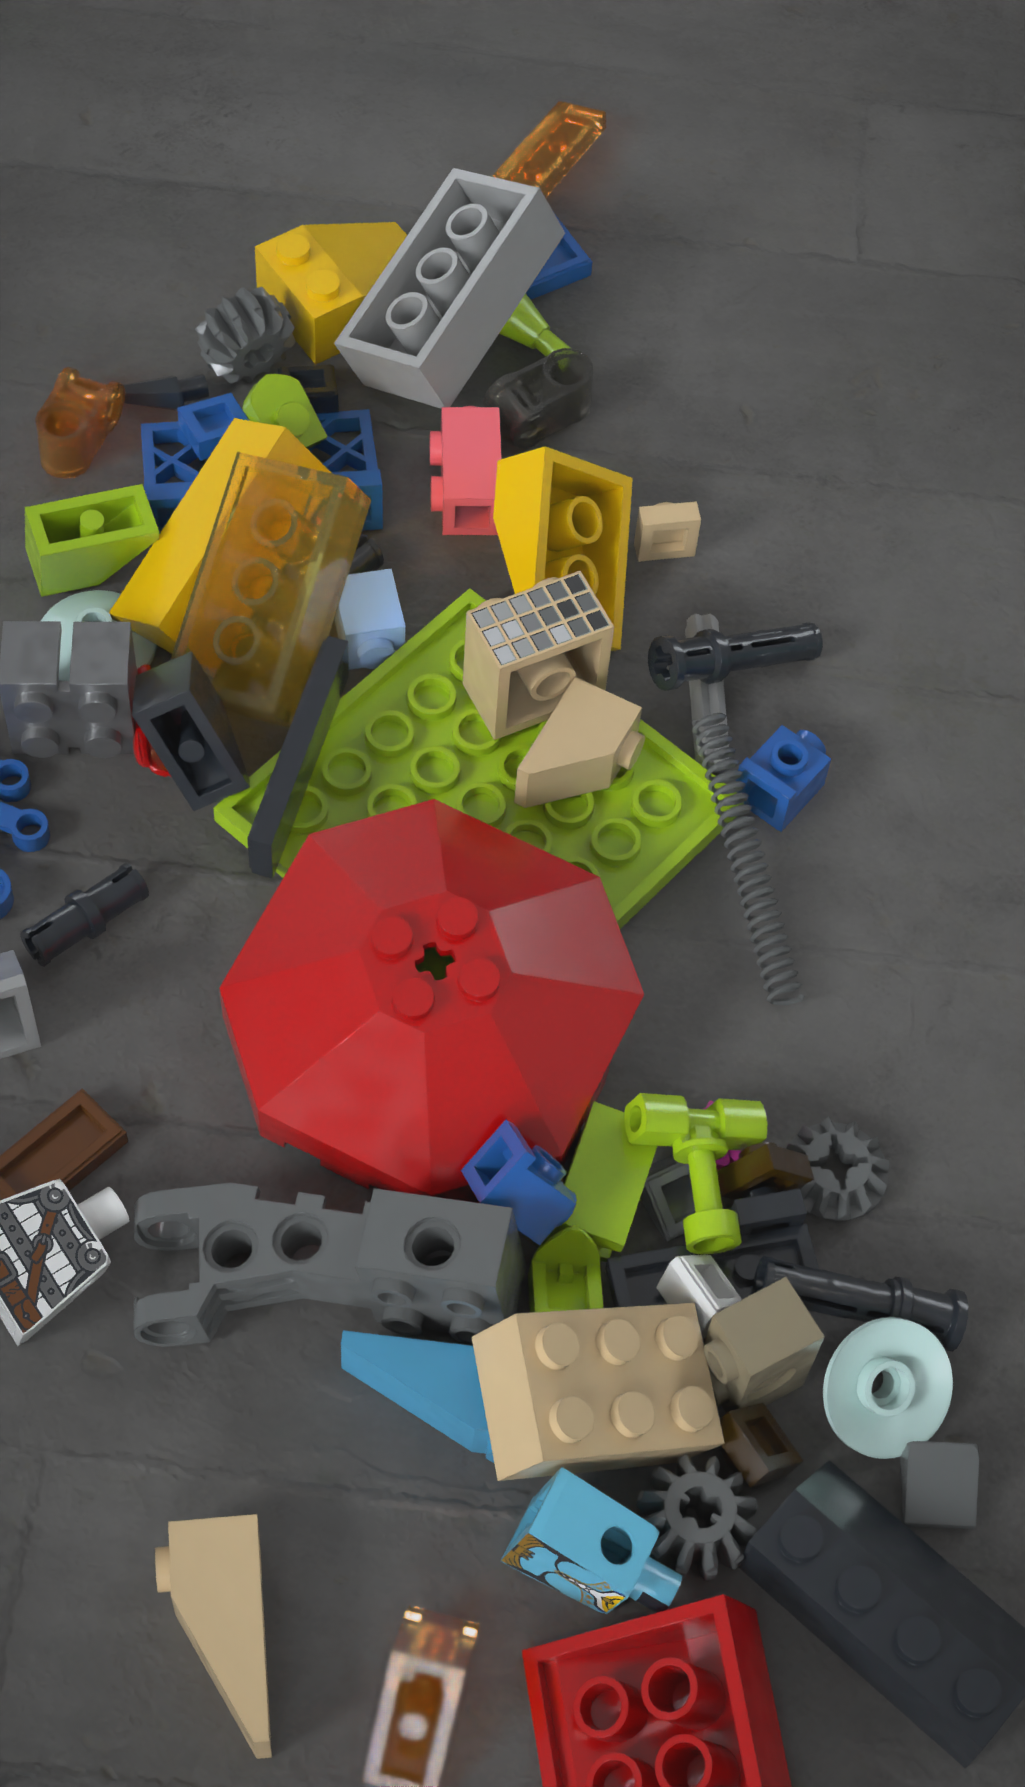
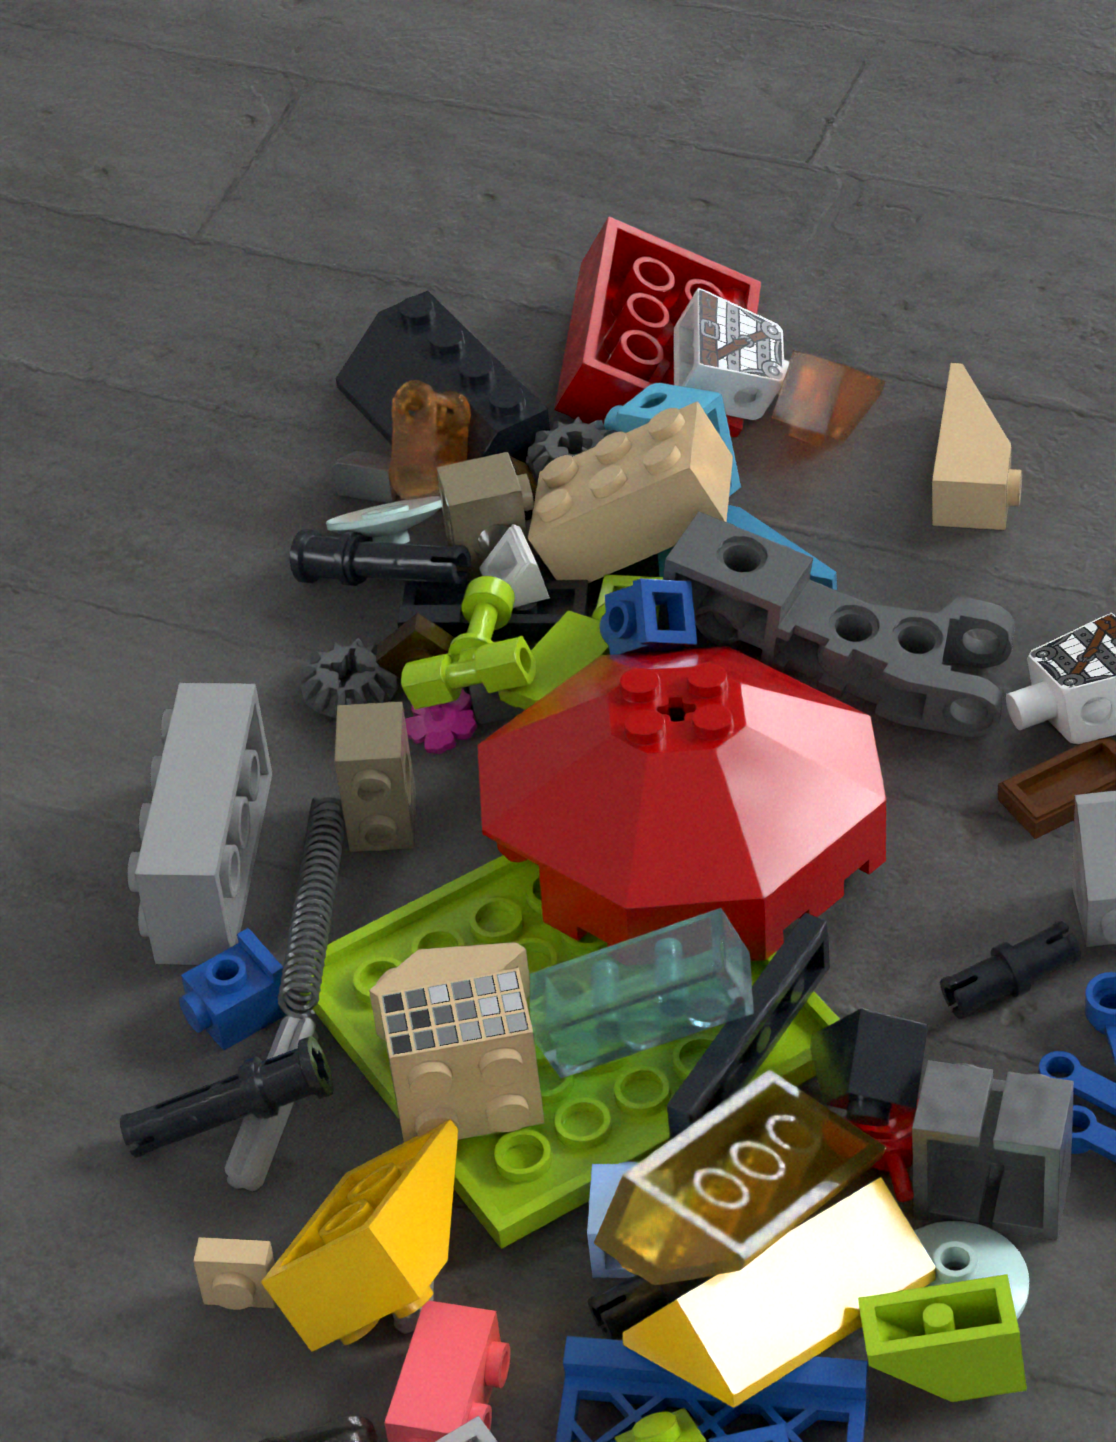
camera: 155 degrees left, 15 degrees down
none -> light grey brick [128,683,272,965]
none -> dark tan brick [334,702,416,852]
none -> clear orange piece [389,380,471,500]
none -> clear light blue brick [530,908,754,1078]
none -> torso [674,288,810,420]

